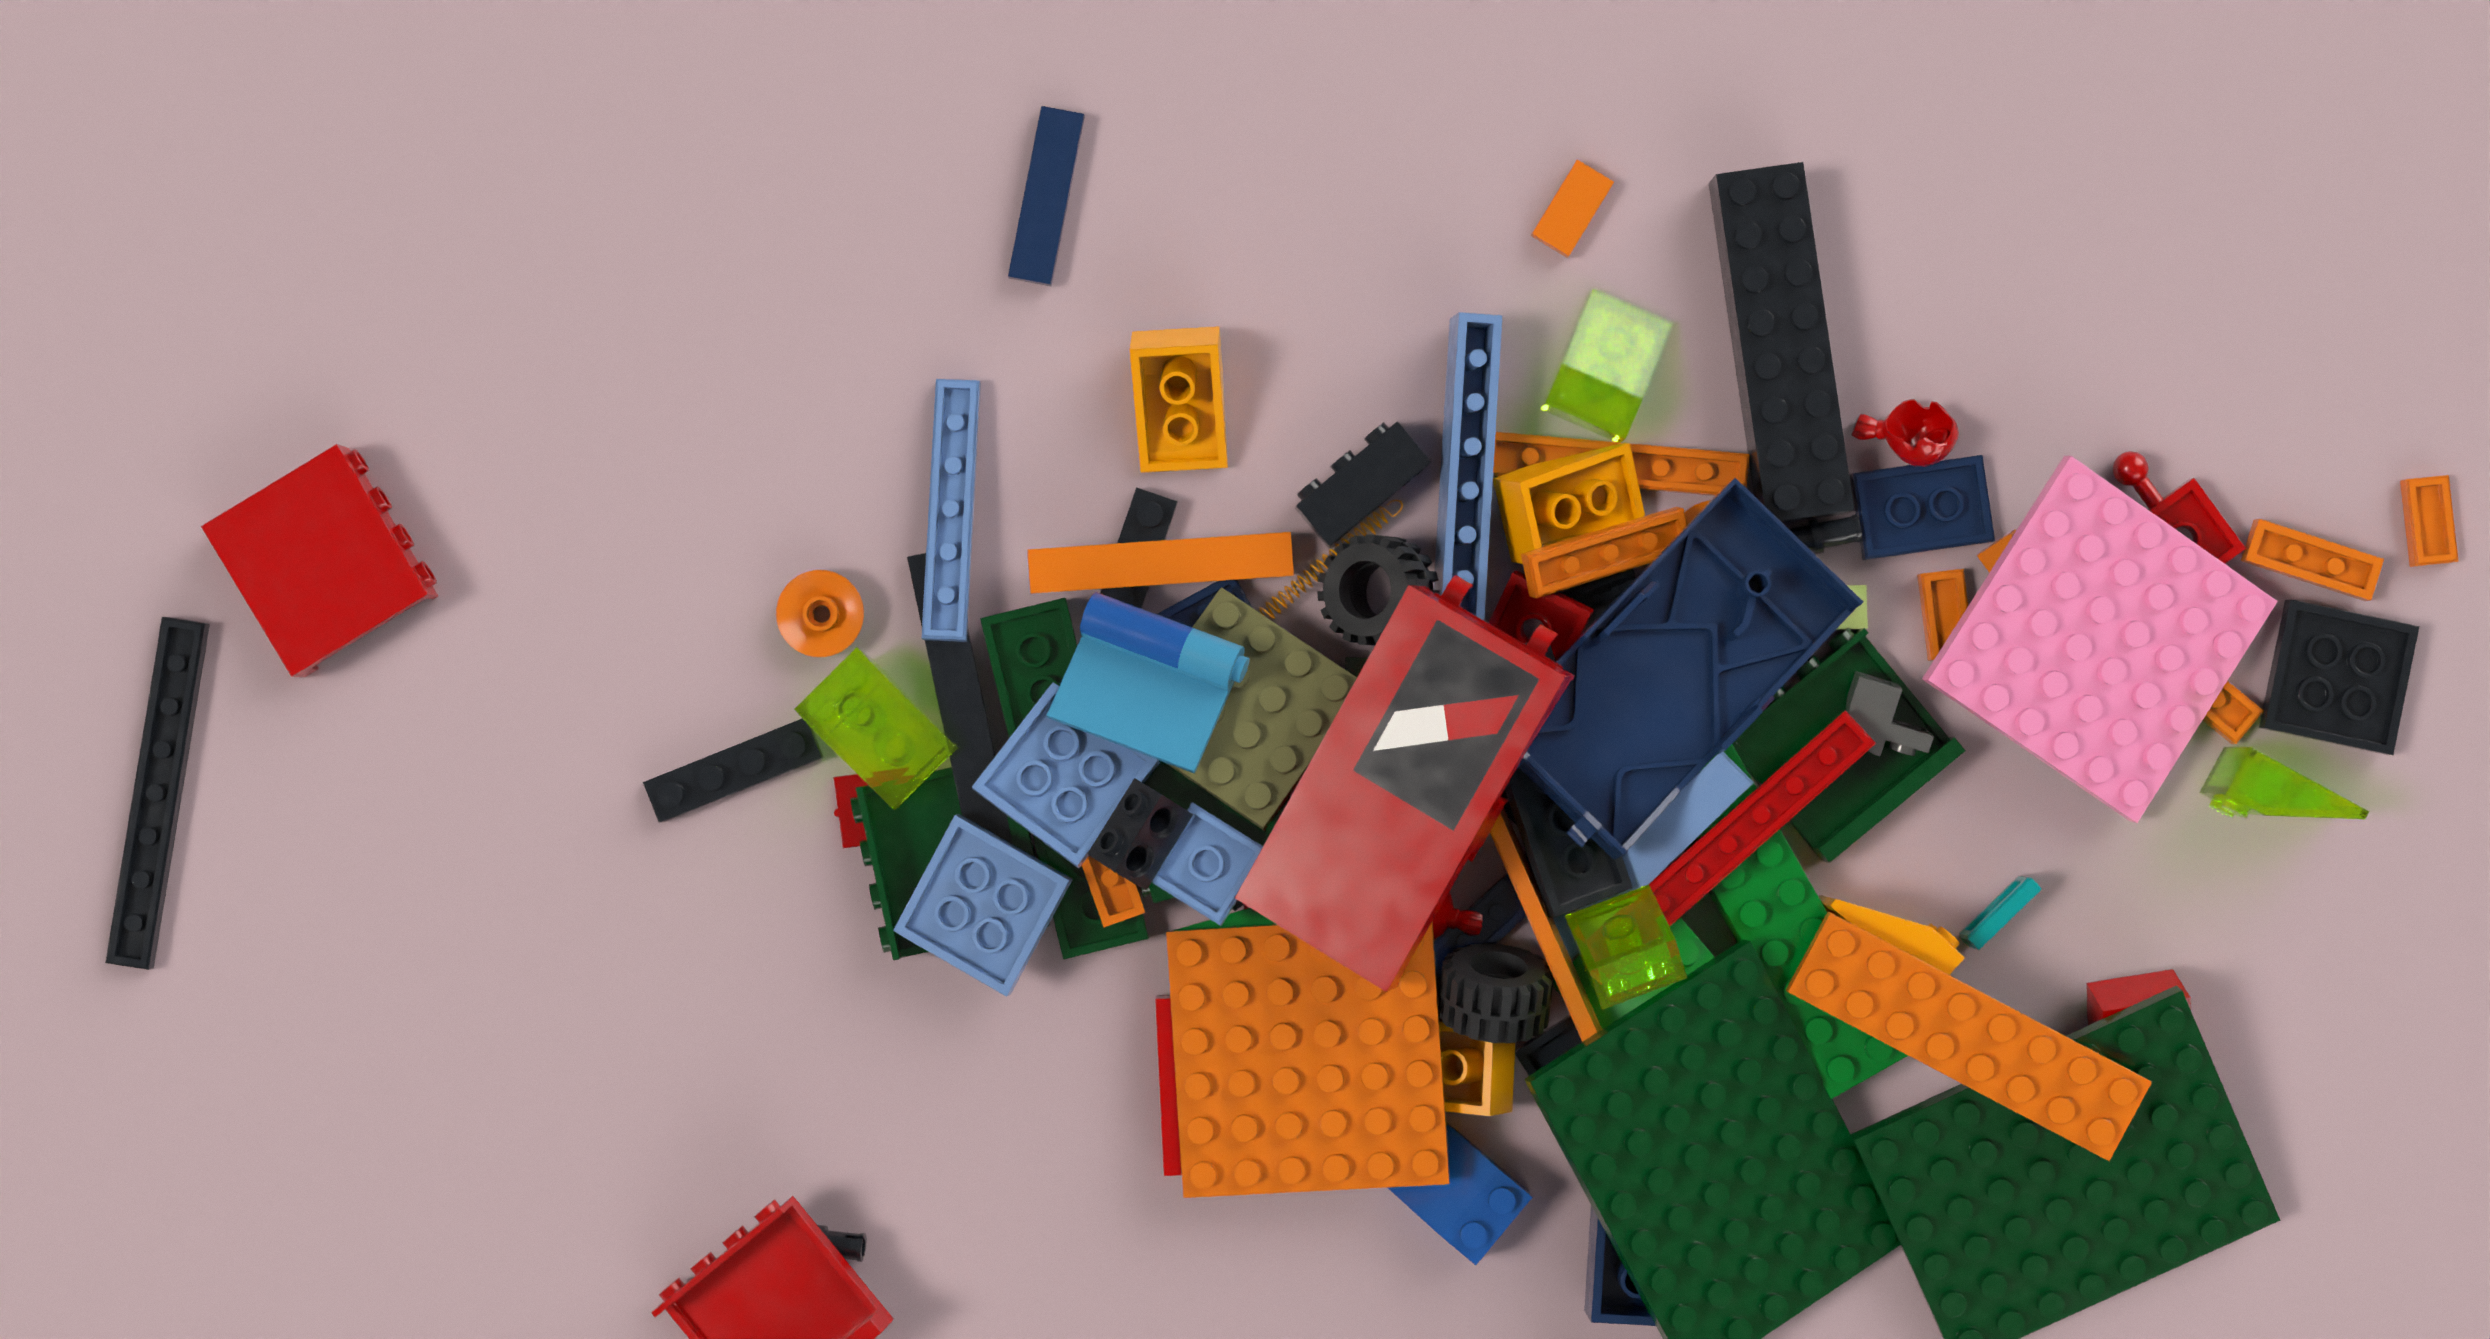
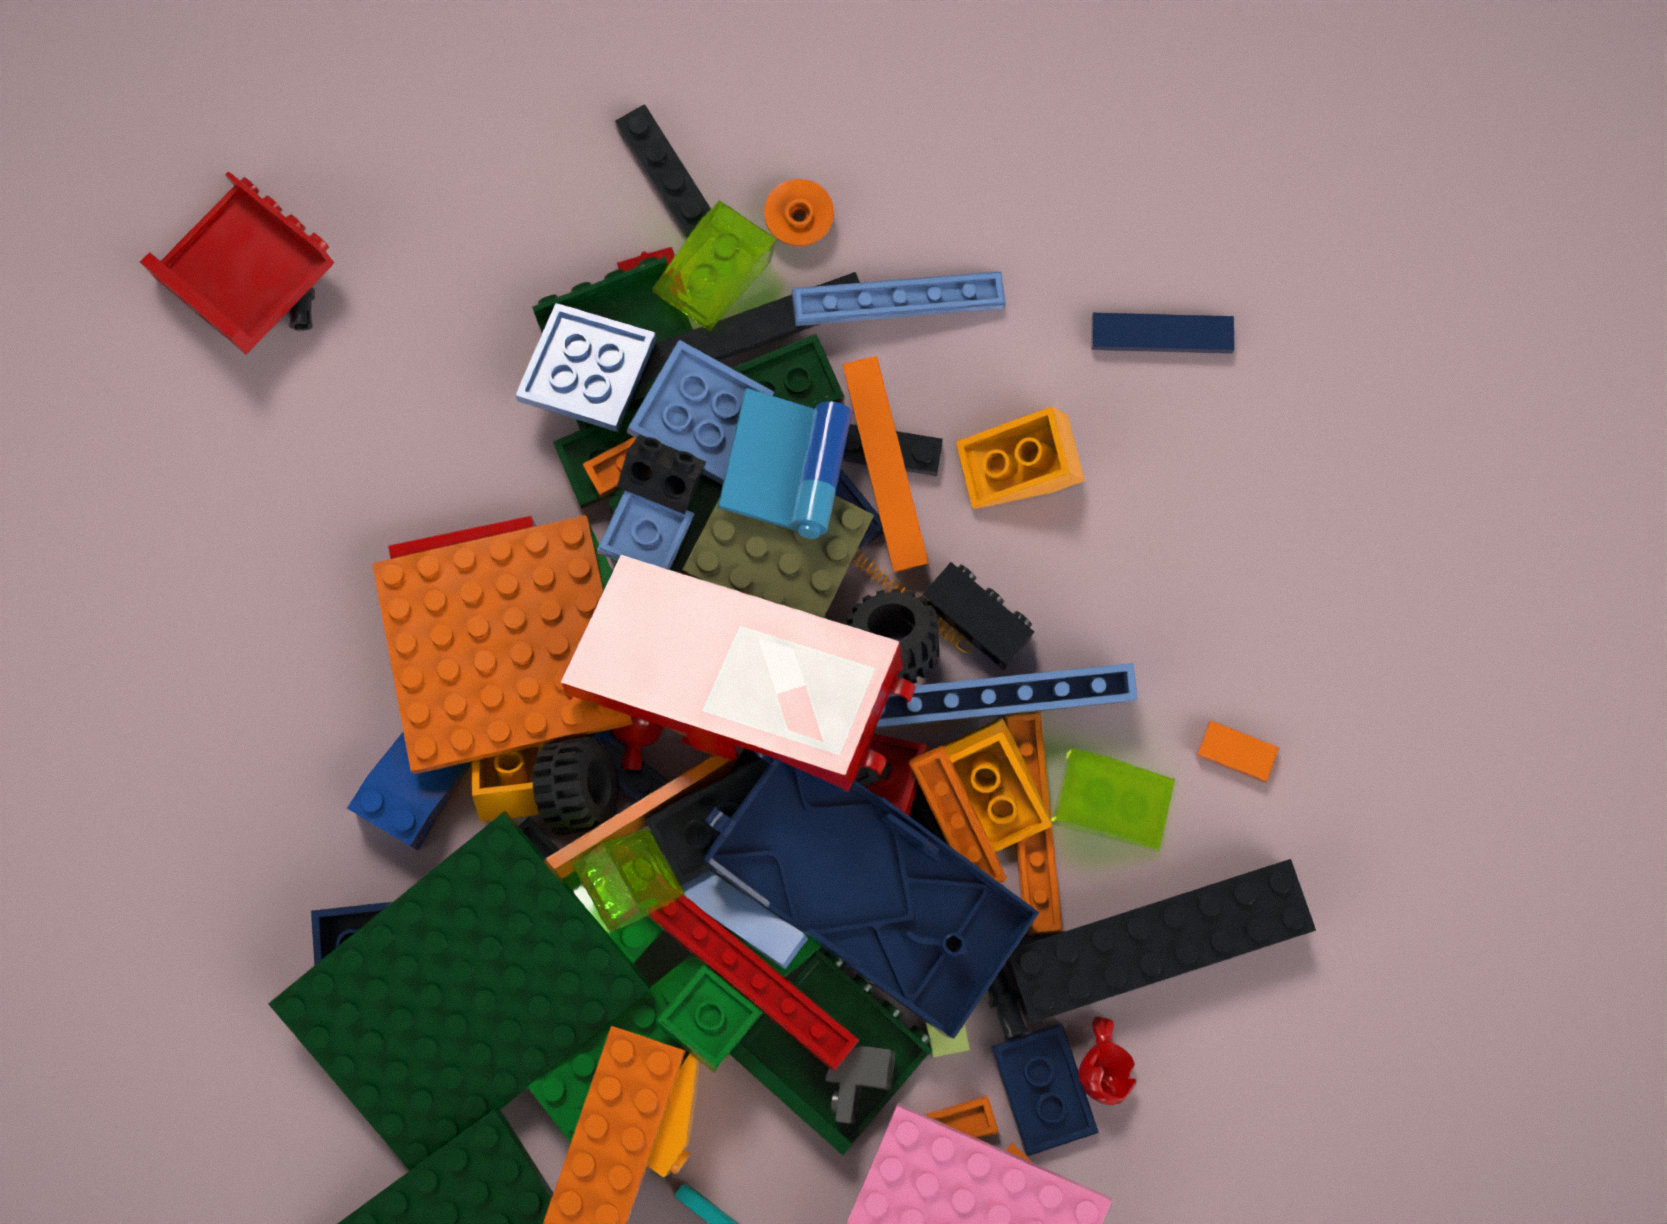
camera: 80 degrees right, 10 degrees down
none -> green tile [654,963,763,1072]

